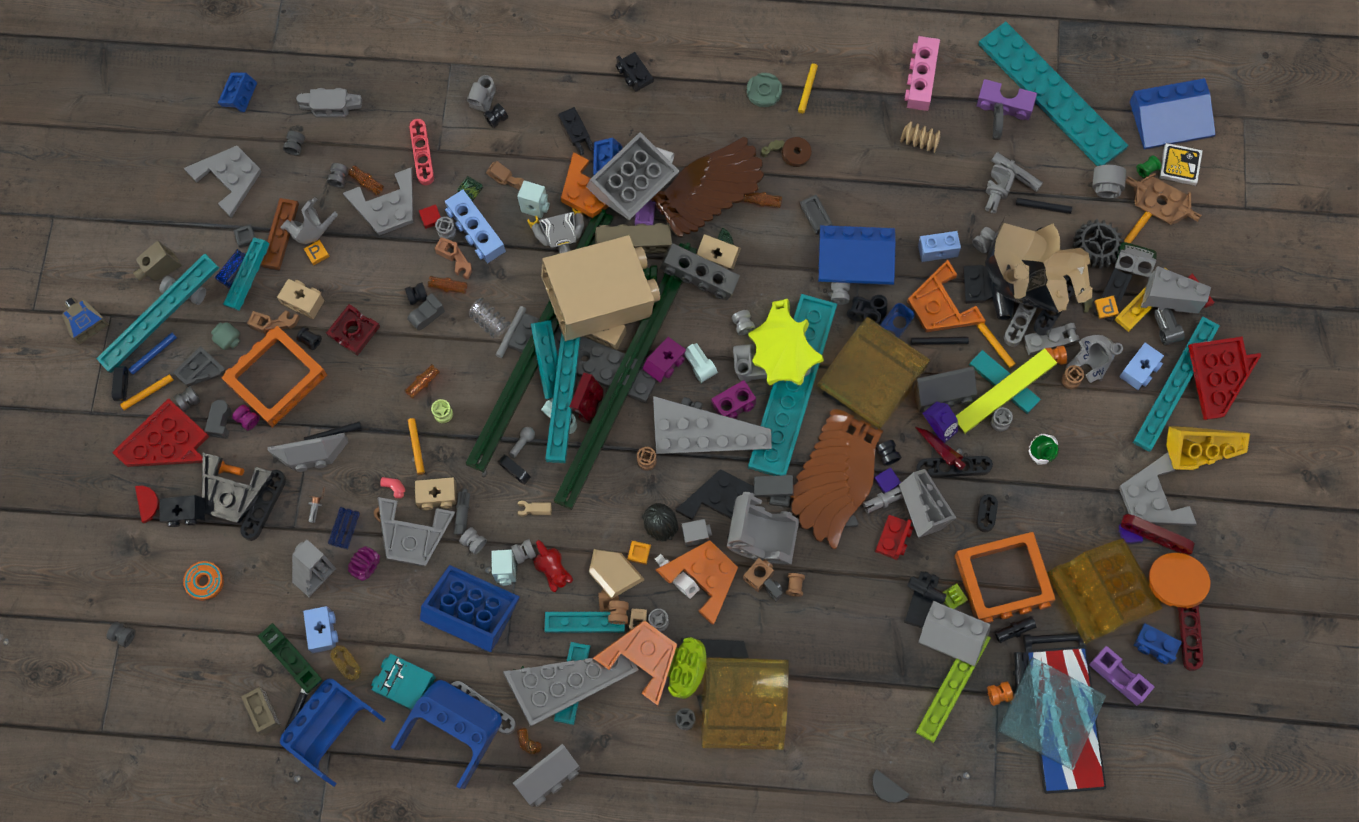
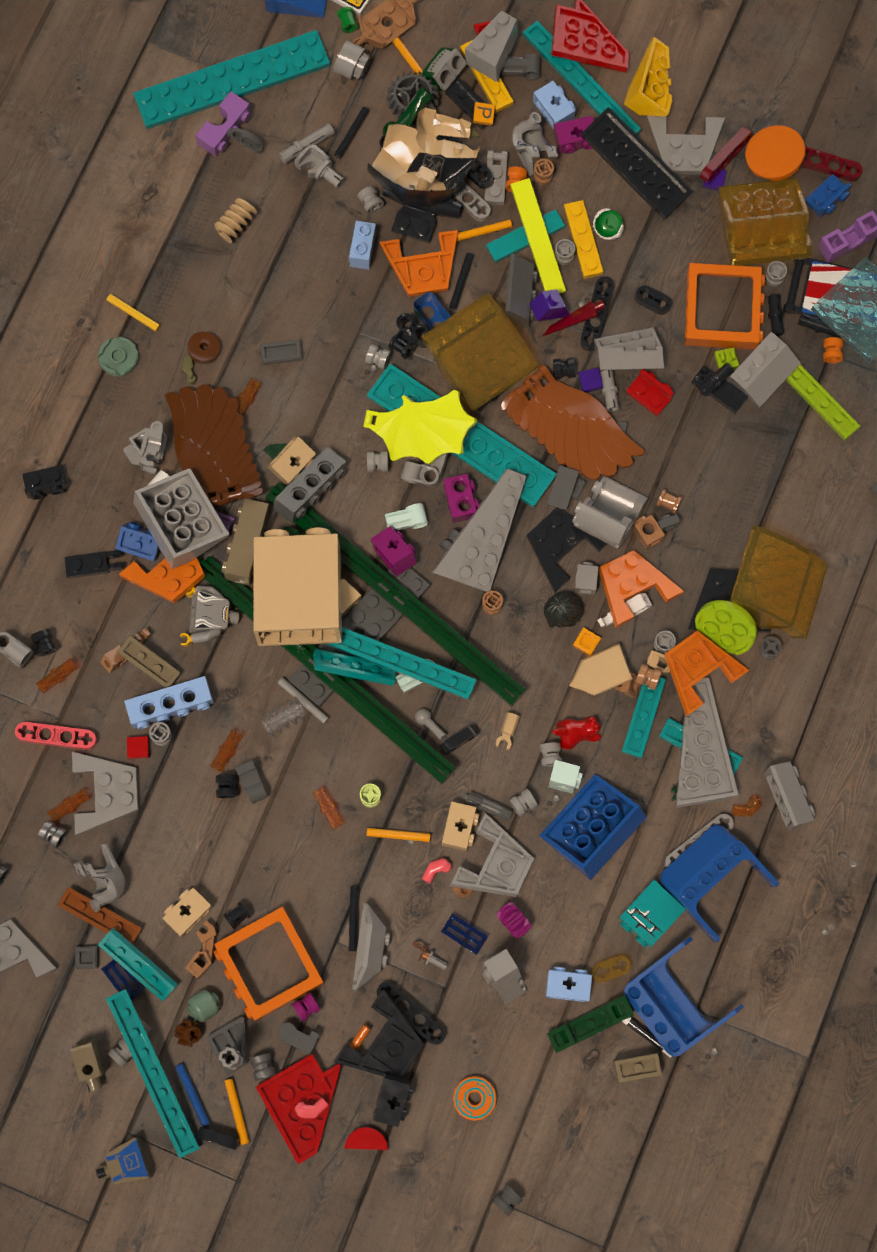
camera: 75 degrees left, 5 degrees up
light orange tile [304,240,330,266] -> none
dark red brick [326,304,380,356] -> none
nougat piece [435,237,472,279] -> none
clear green tile [457,176,483,201] -> none
light aqua brick [517,180,550,218] -> none
dark red brick [569,372,604,424] -> none
blue slope [818,225,895,285] -> none
bright pink brick [905,36,940,111] -> none
none -> clear orange pin [36,658,77,694]
none -> dark tan plate [117,635,180,688]
none -> light grey piece [123,421,167,474]
none -> reddish brown gear [174,1019,202,1047]
none -> light grey axle [219,1047,245,1070]
none -> coral arm [295,1097,329,1119]
none -> dark green plant [382,87,433,135]
none -> magenta brick [553,115,594,154]
none -> yellow plate [564,200,603,279]
none -> black plate [580,107,692,219]
none -> light grey wheel [765,261,787,287]

